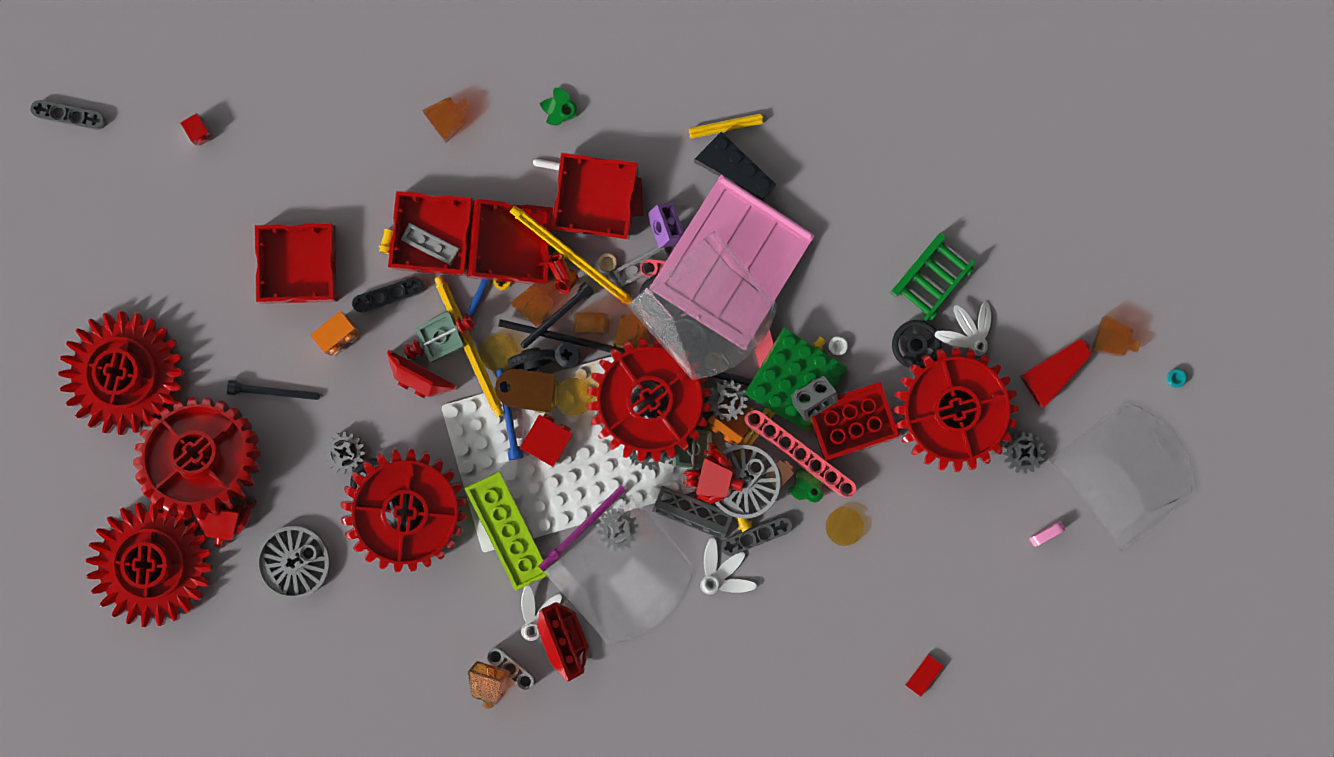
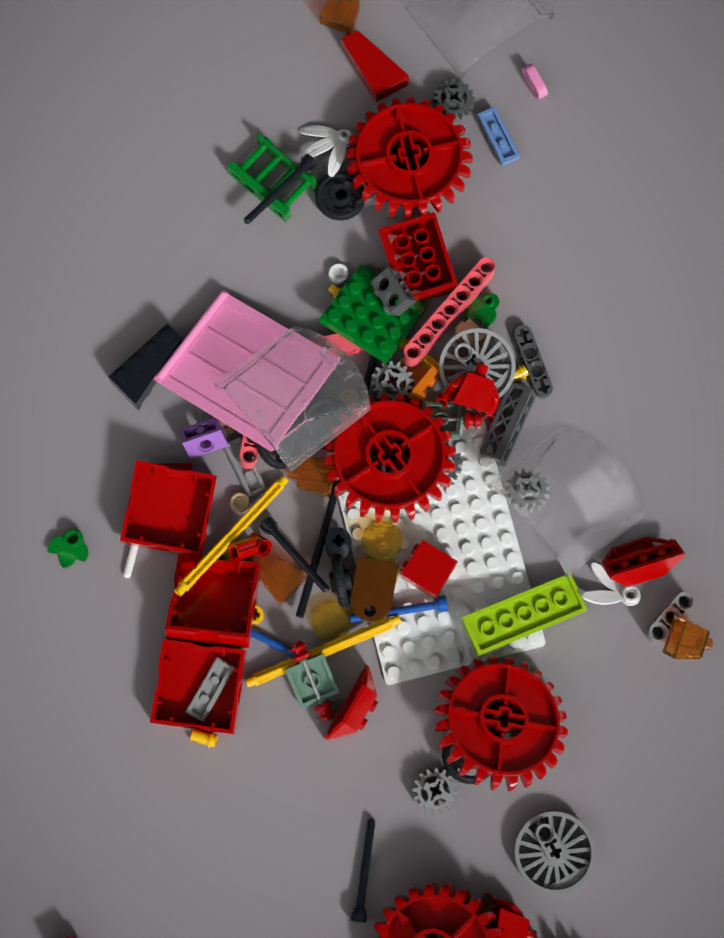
camera: 90 degrees left, 10 degrees down
red tile [255,223,337,304] -> none
orange brick [310,311,361,356] -> none
black beam [352,277,425,313] -> none
clear orange torso [422,97,471,143] -> none
magenta bar [538,485,626,572] -> none
clear orange torso [573,312,609,334] -> none
yellow axle [689,113,763,138] -> none
white plant [700,538,757,595] -> none
clear yellow tile [825,508,864,546] -> none
red tile [905,654,944,697] -> none
none -> black piece [244,154,317,224]
none -> medium blue plate [477,107,520,166]

